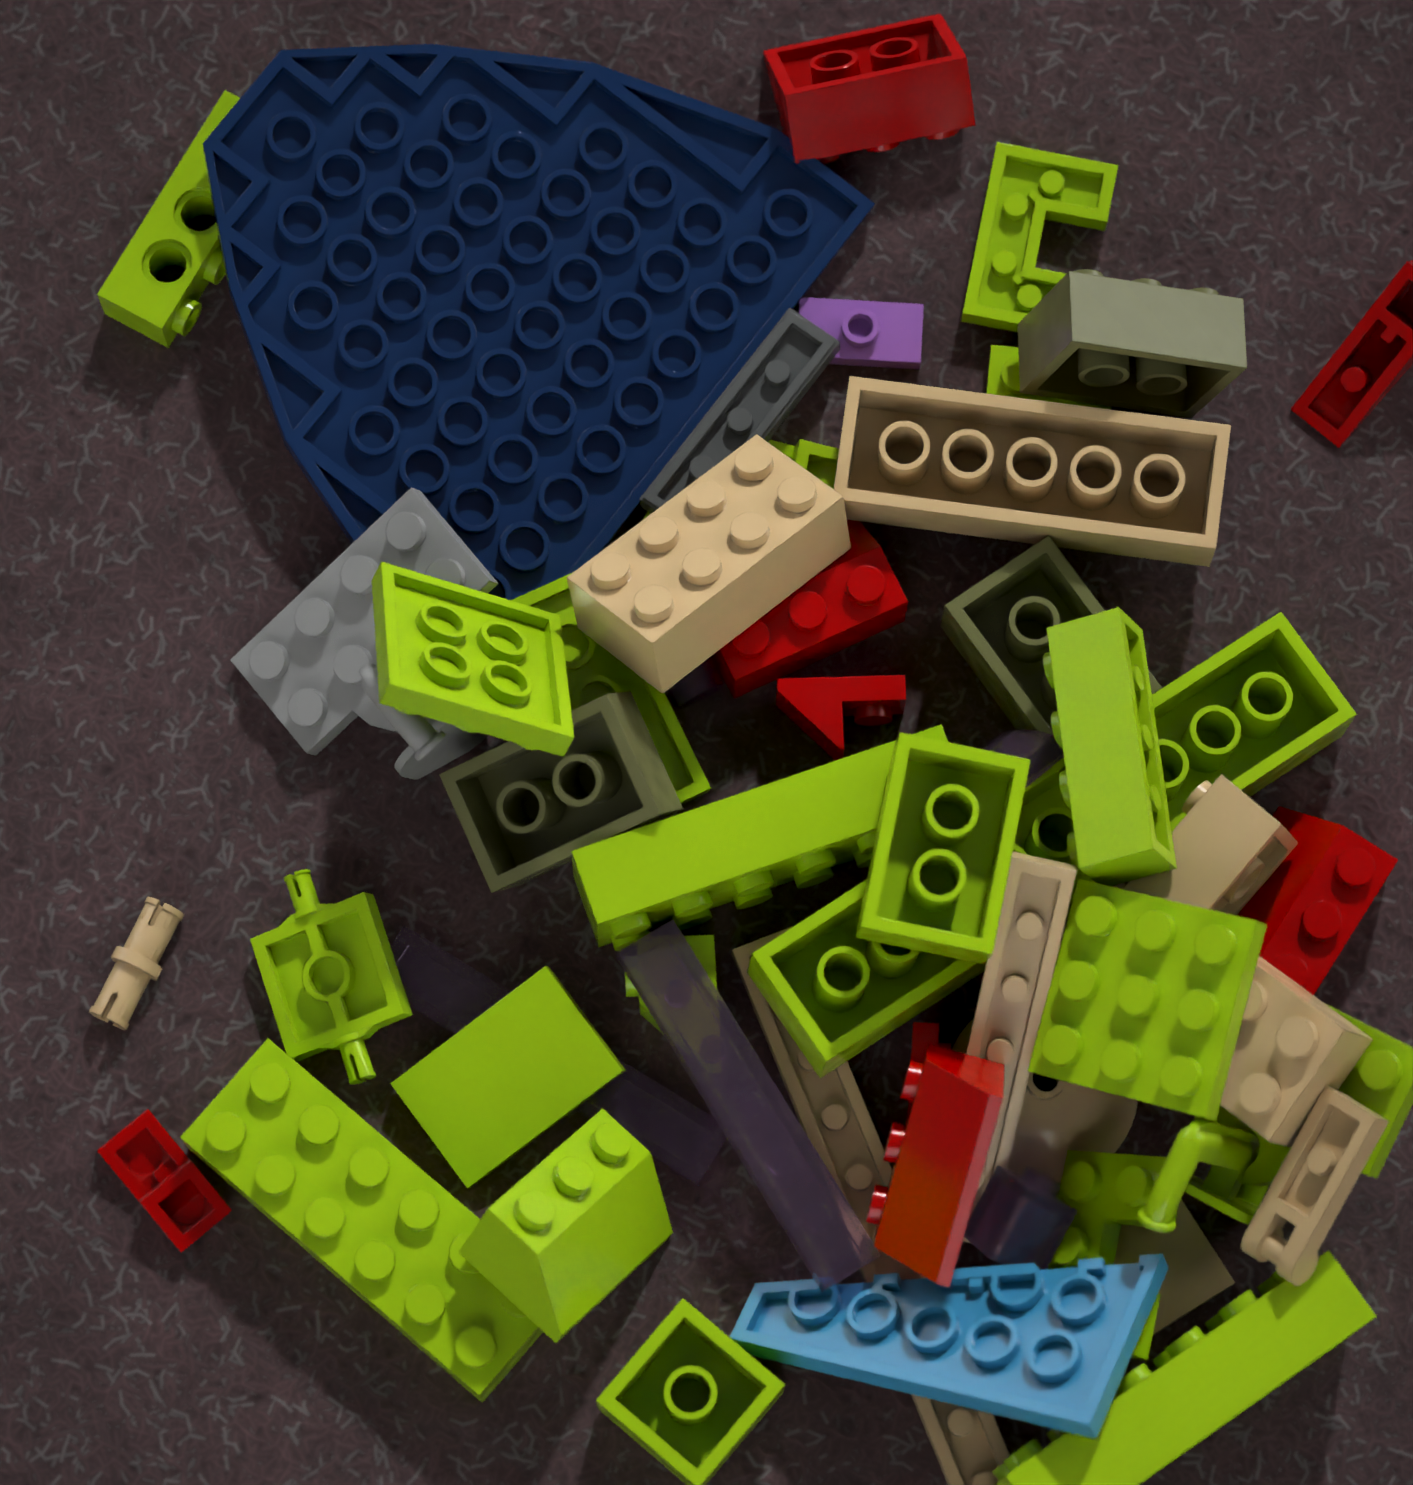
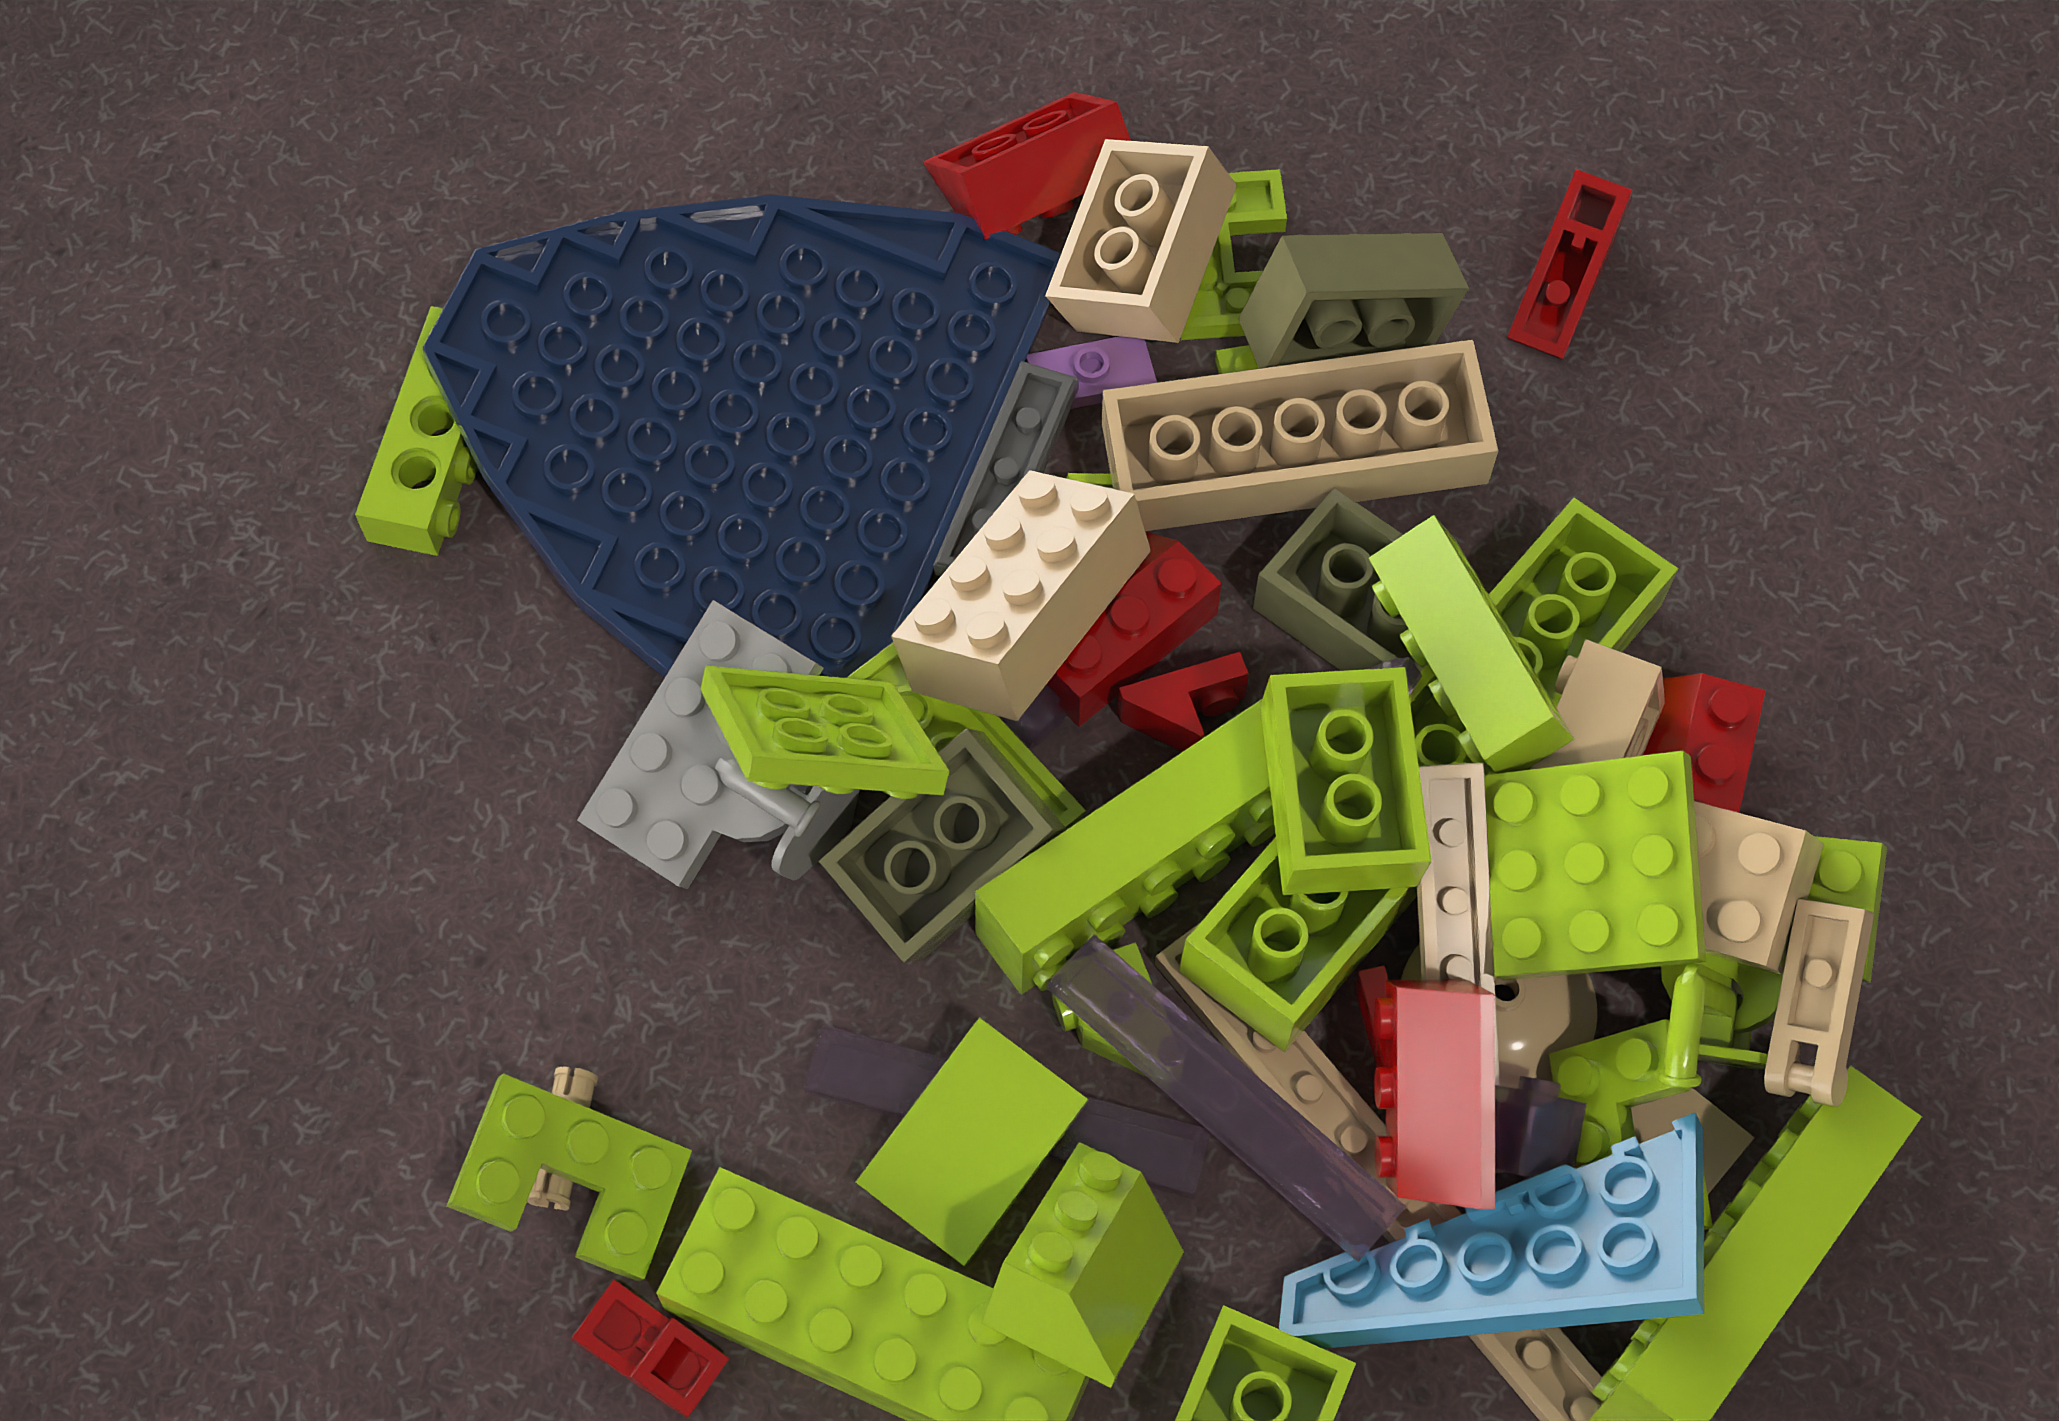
camera: 15 degrees left, 10 degrees down
lime plate [250,869,413,1085] -> none
none -> lime plate [446,1073,692,1281]
none -> tan brick [1045,139,1237,343]

